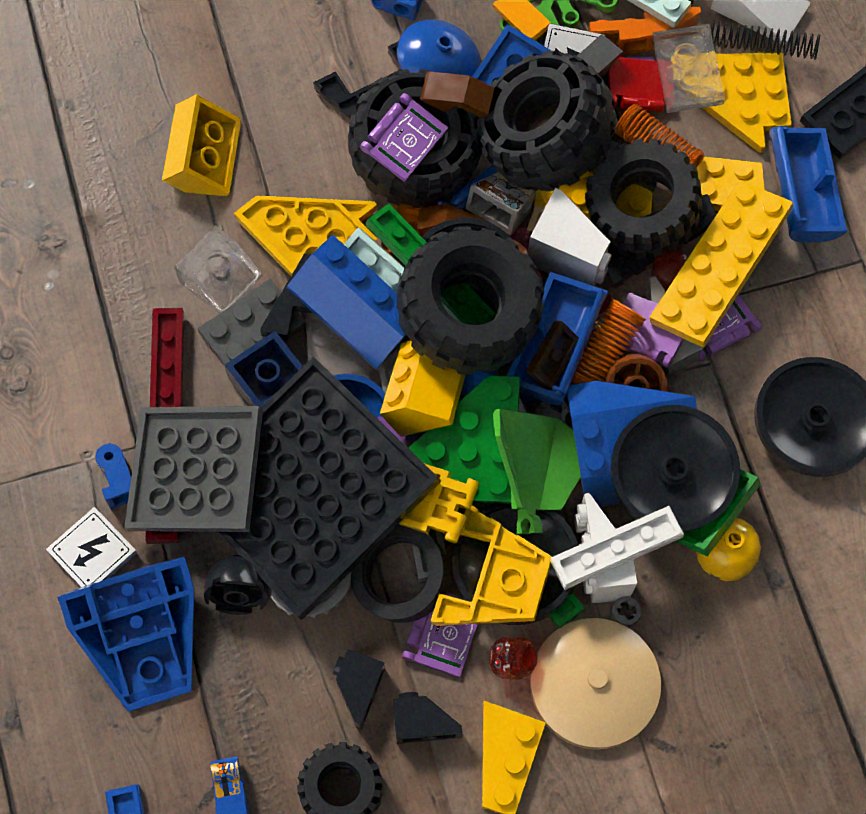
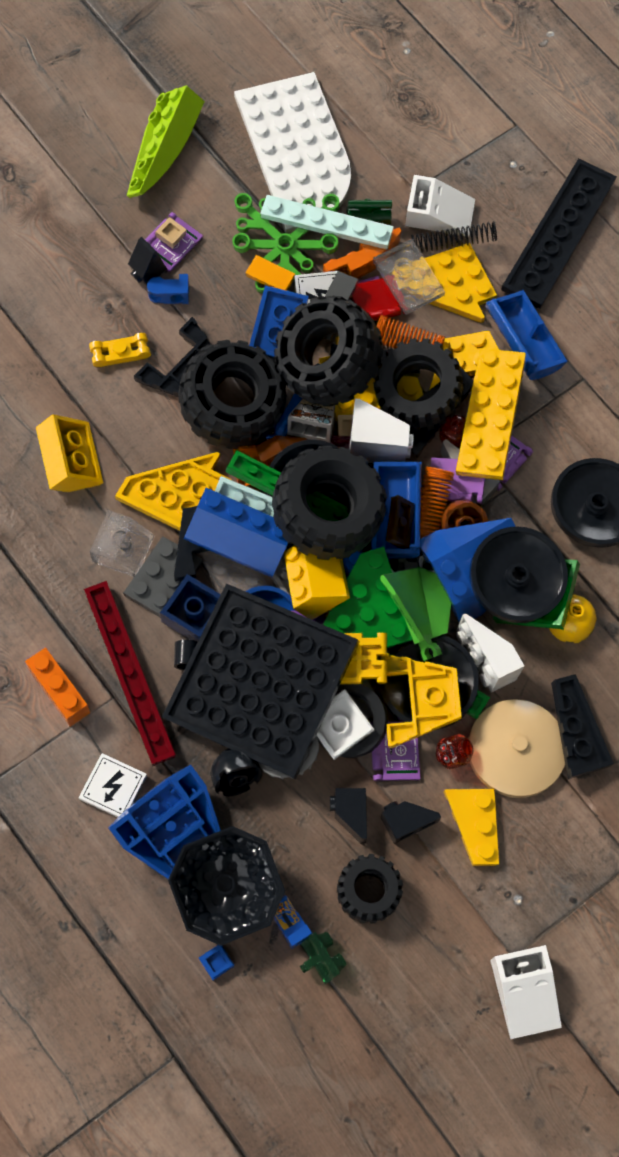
camera: 25 degrees left, 0 degrees up
blue leg [95,443,132,509] -> none
dark grey plate [124,406,263,532] -> none
medium lavender piece [360,93,448,182] -> none
blue dish [397,19,480,76] -> none
reddish brown slope [420,72,494,118] -> none
white tile [550,506,684,590] -> none
dark grey bush [611,597,641,628] -> none
none -> orange brick [25,647,90,727]
none -> yellow plate [89,333,151,367]
none -> black rock [168,826,285,946]
none -> white tile [316,689,375,760]
none -> black wing [551,674,614,779]

